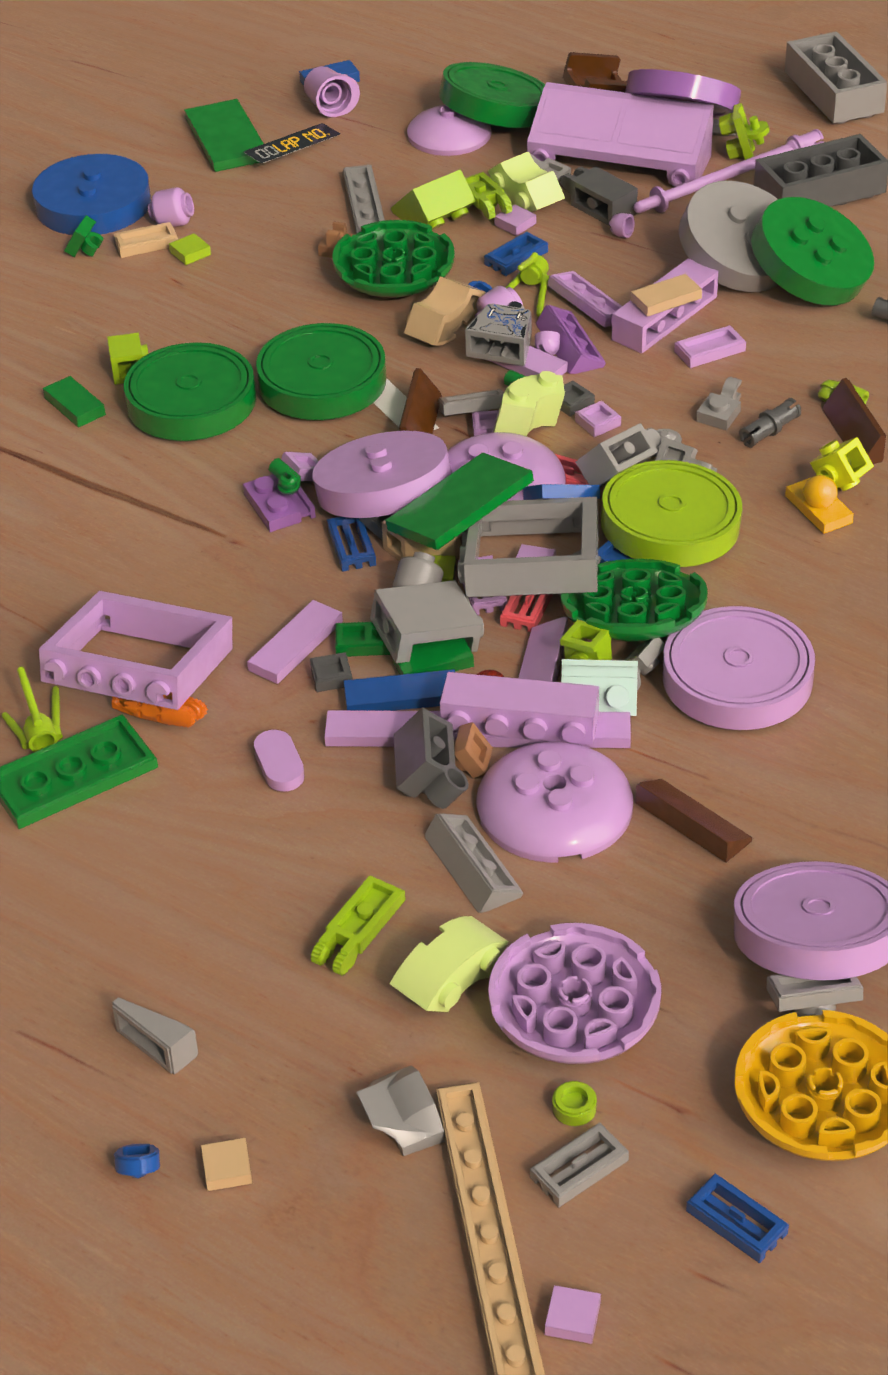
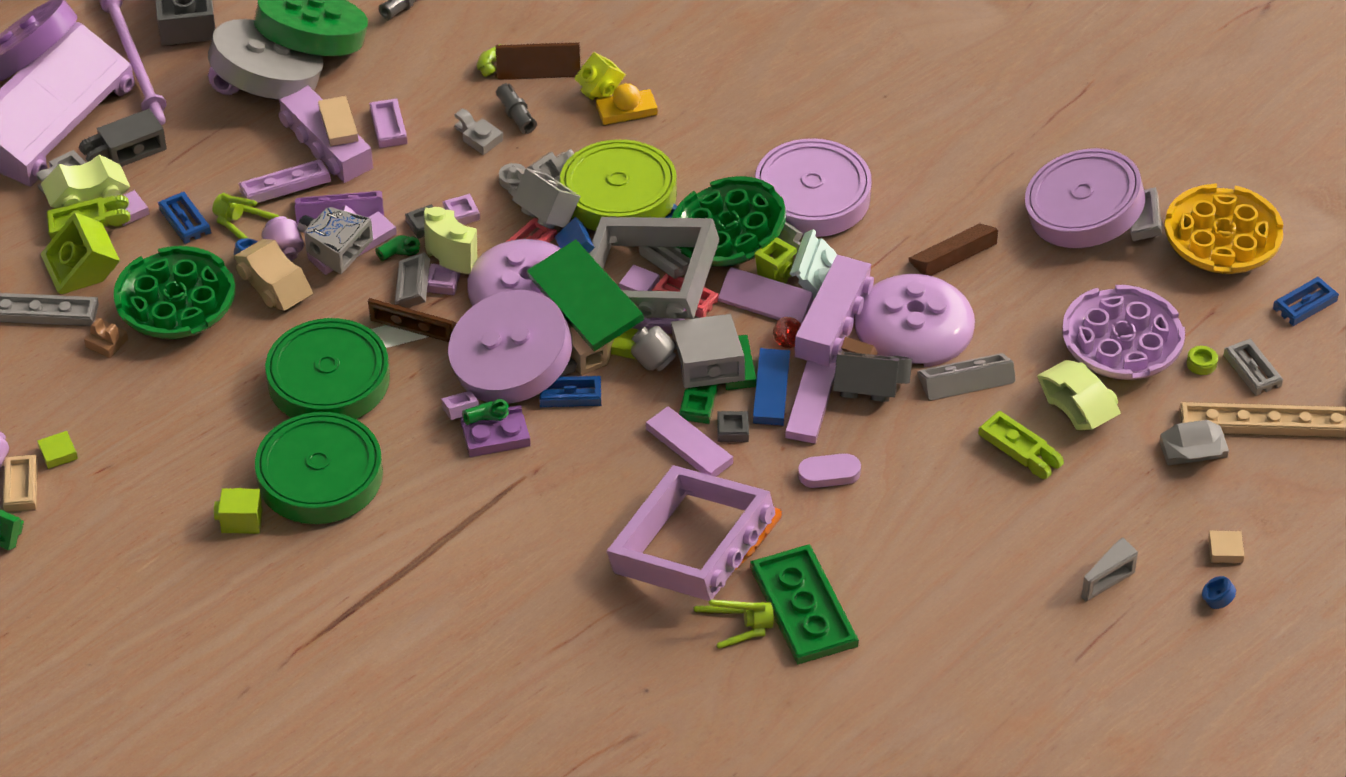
camera: 80 degrees left, 5 degrees up
green tile [43,376,106,428] -> none
lavender hinge [609,213,635,238] -> none
lime hips [719,103,770,160] -> none

